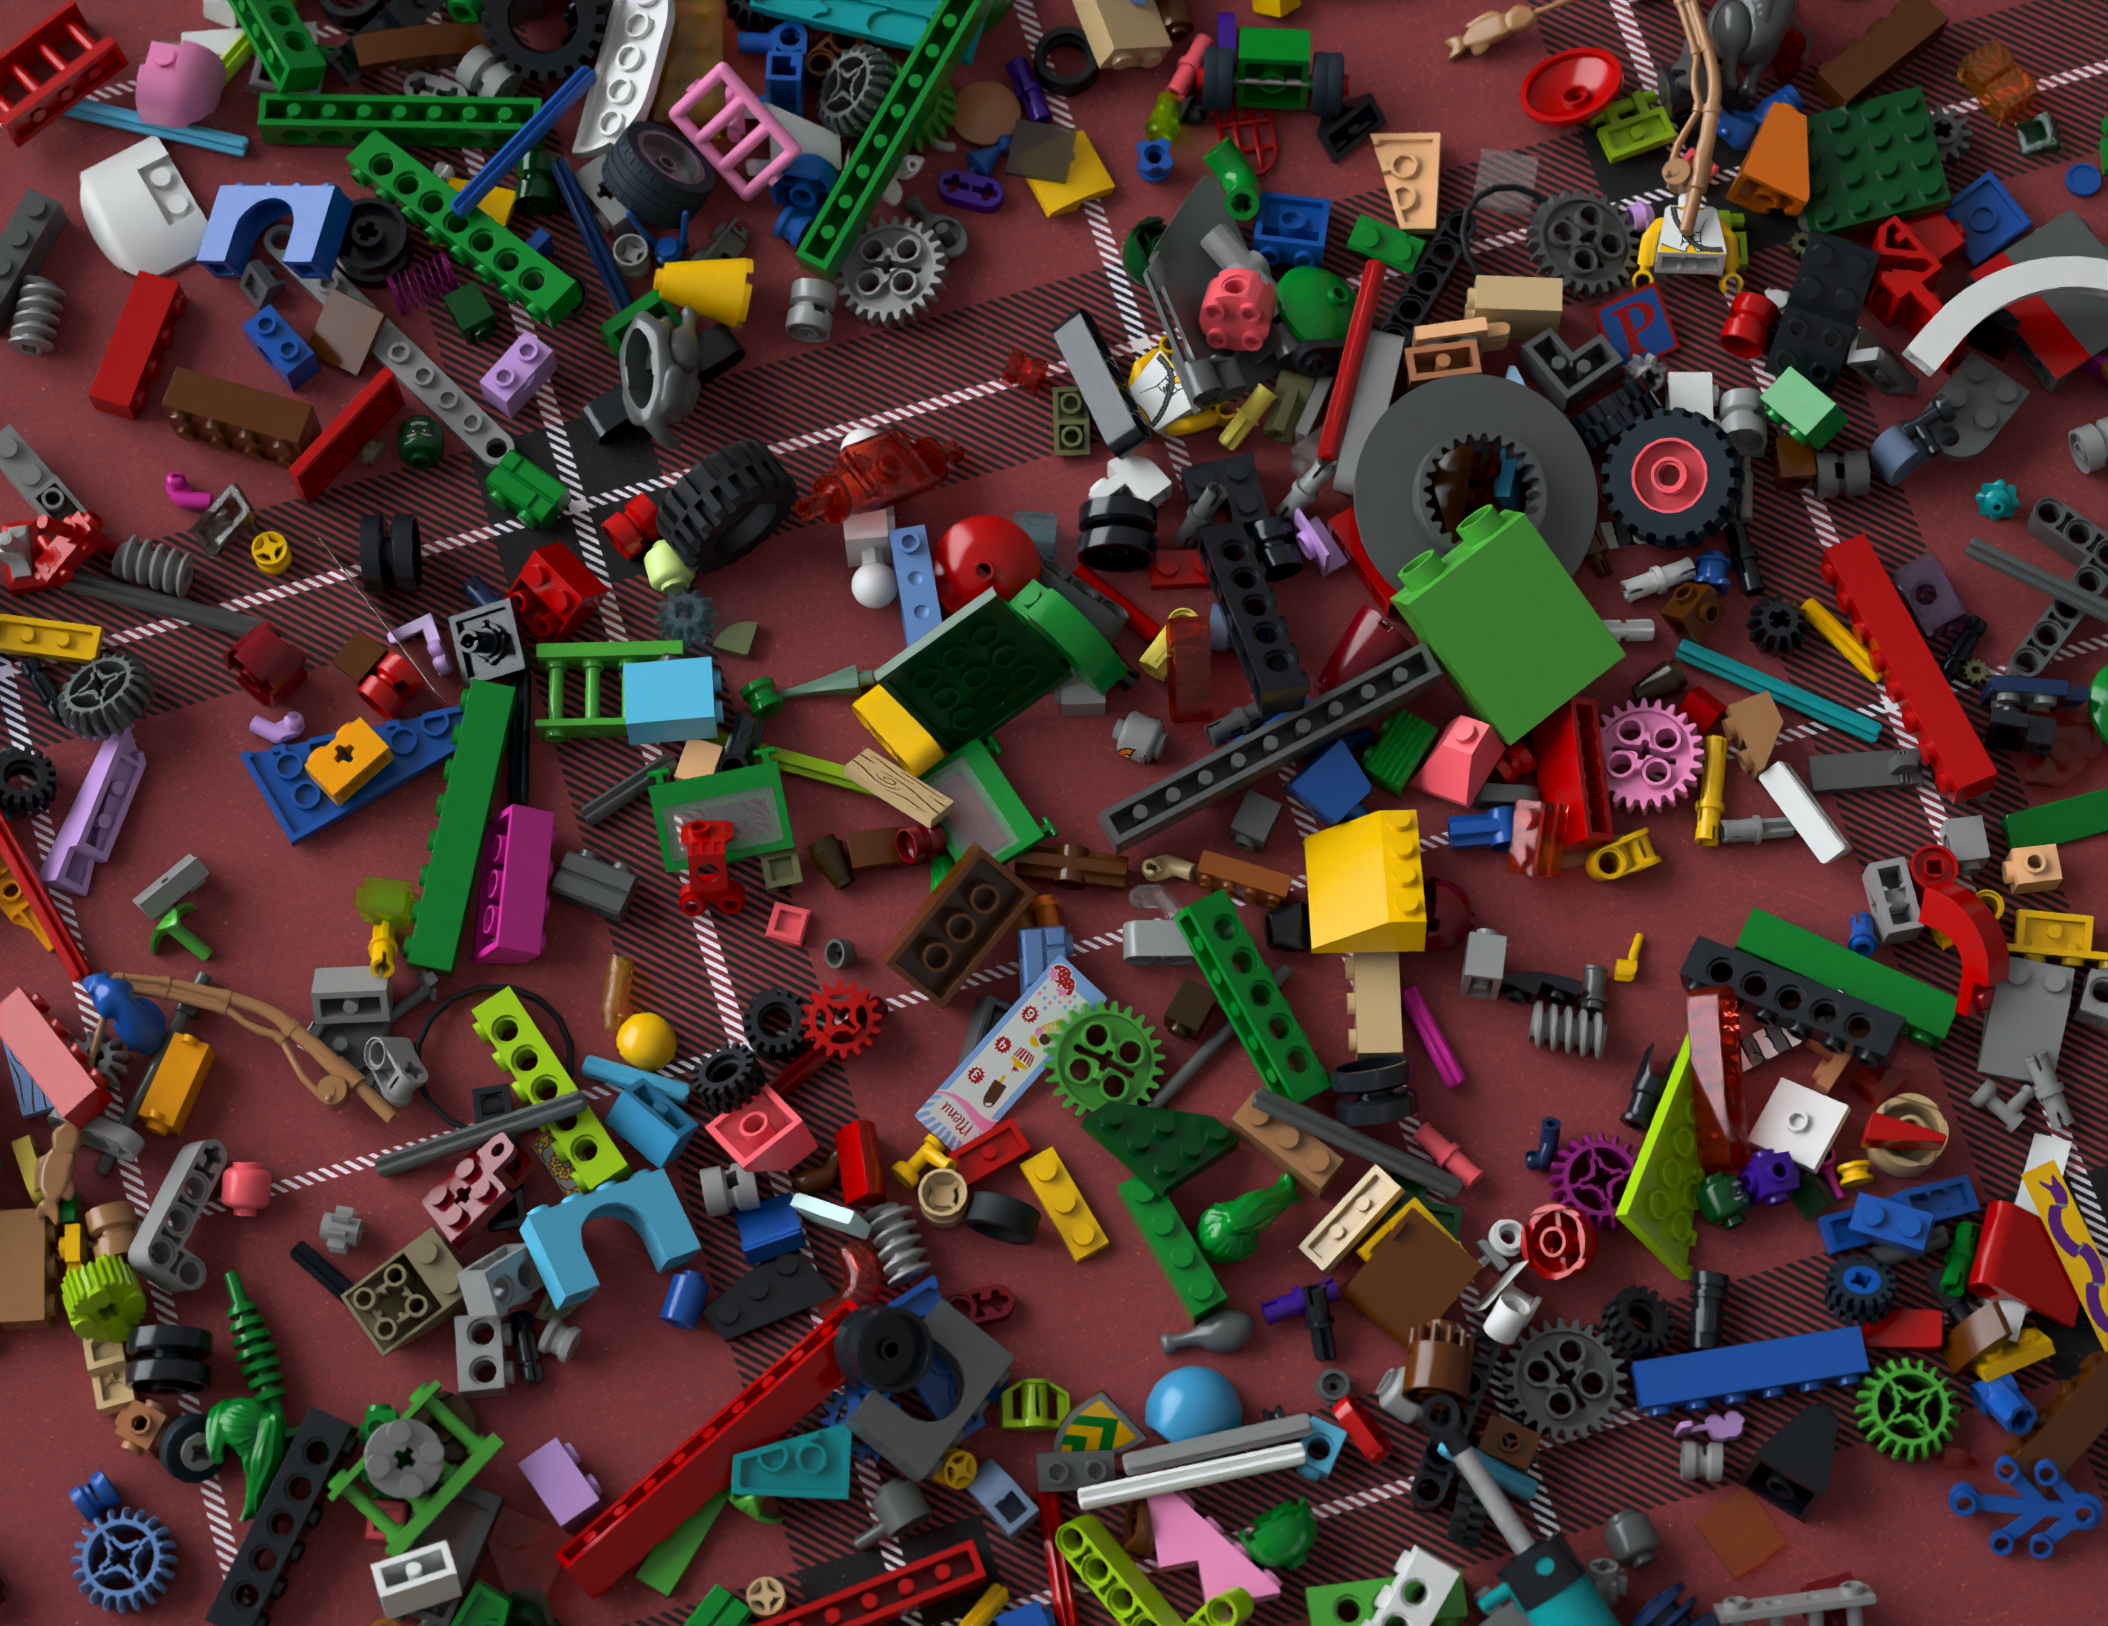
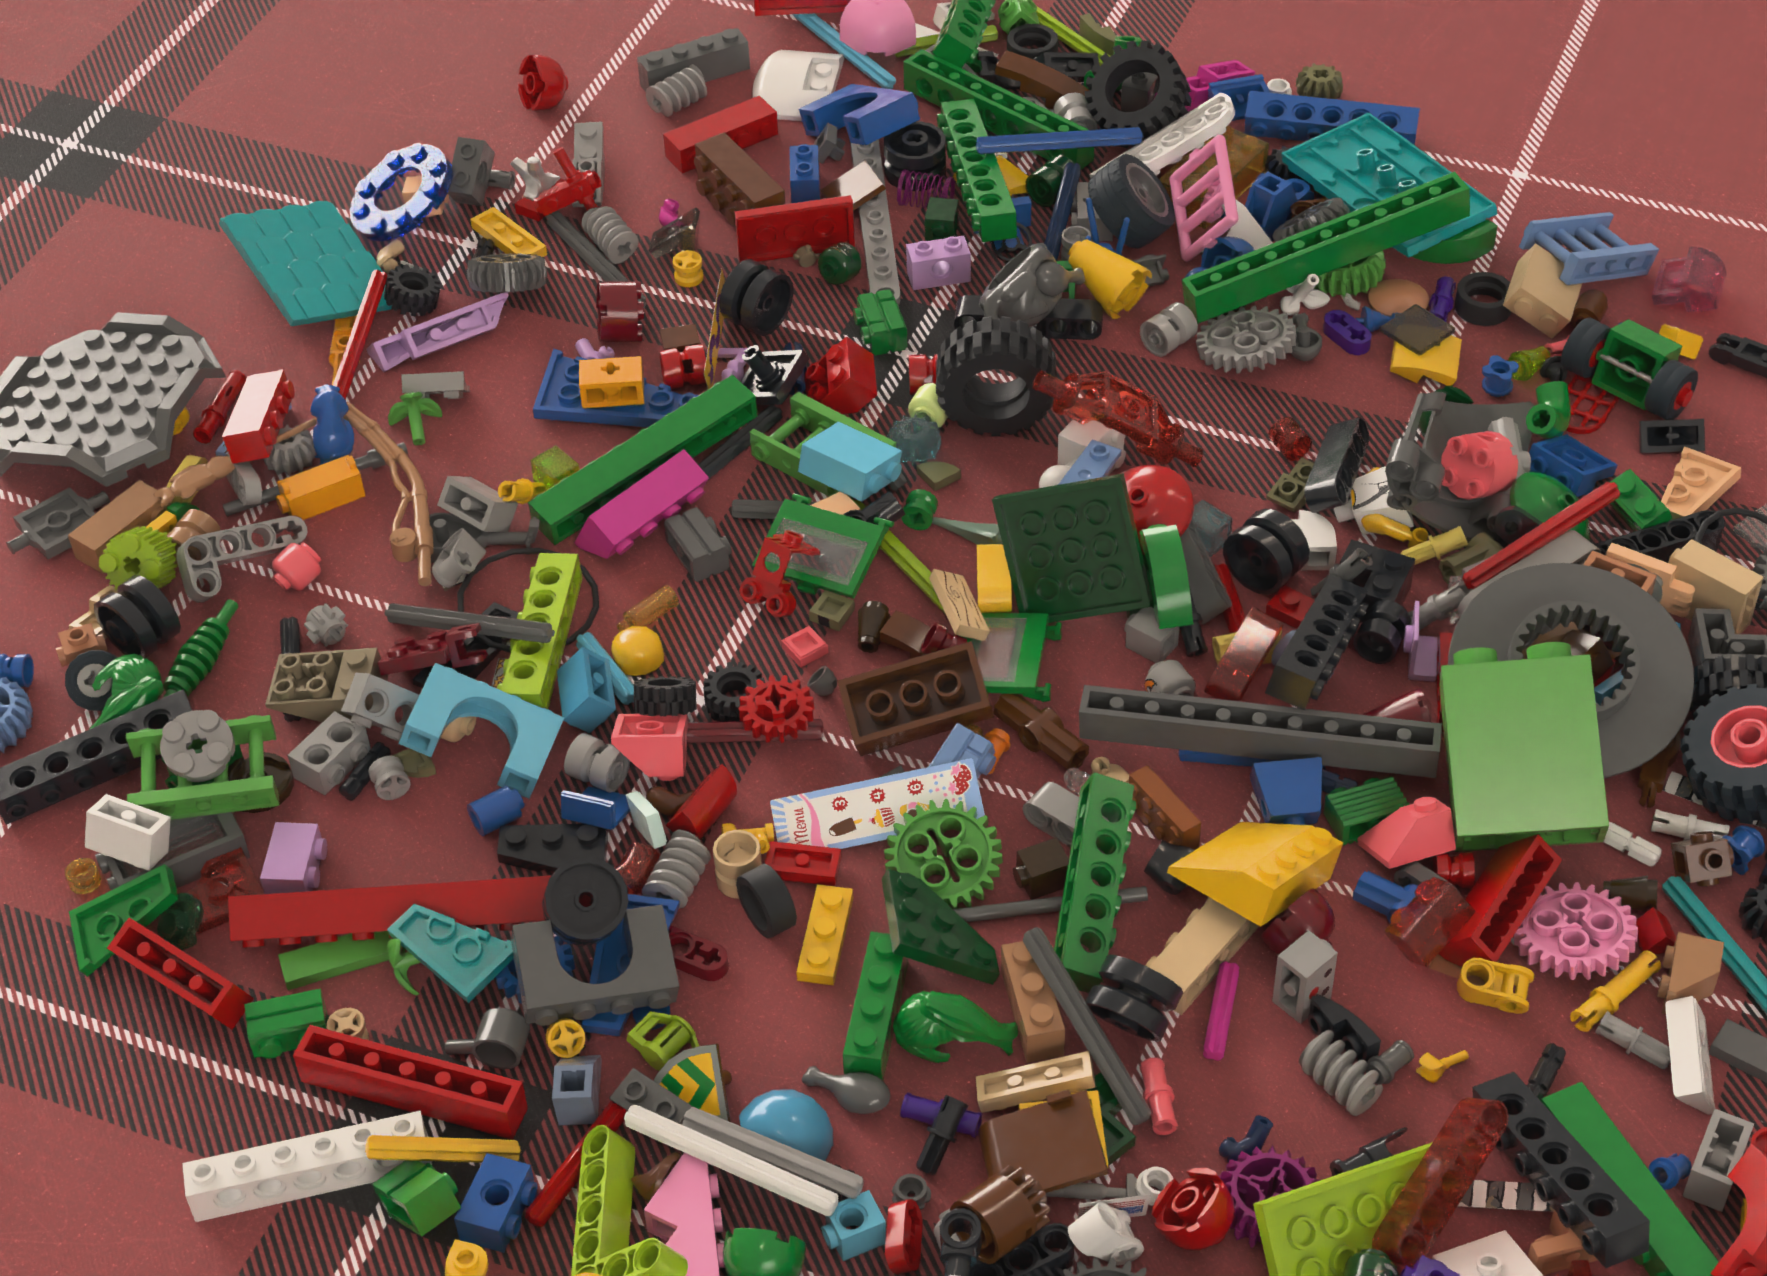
camera: 40 degrees right, 25 degrees down
dark grey brick [1229,789,1282,854] -> none
none -> black axle [1527,1043,1566,1101]

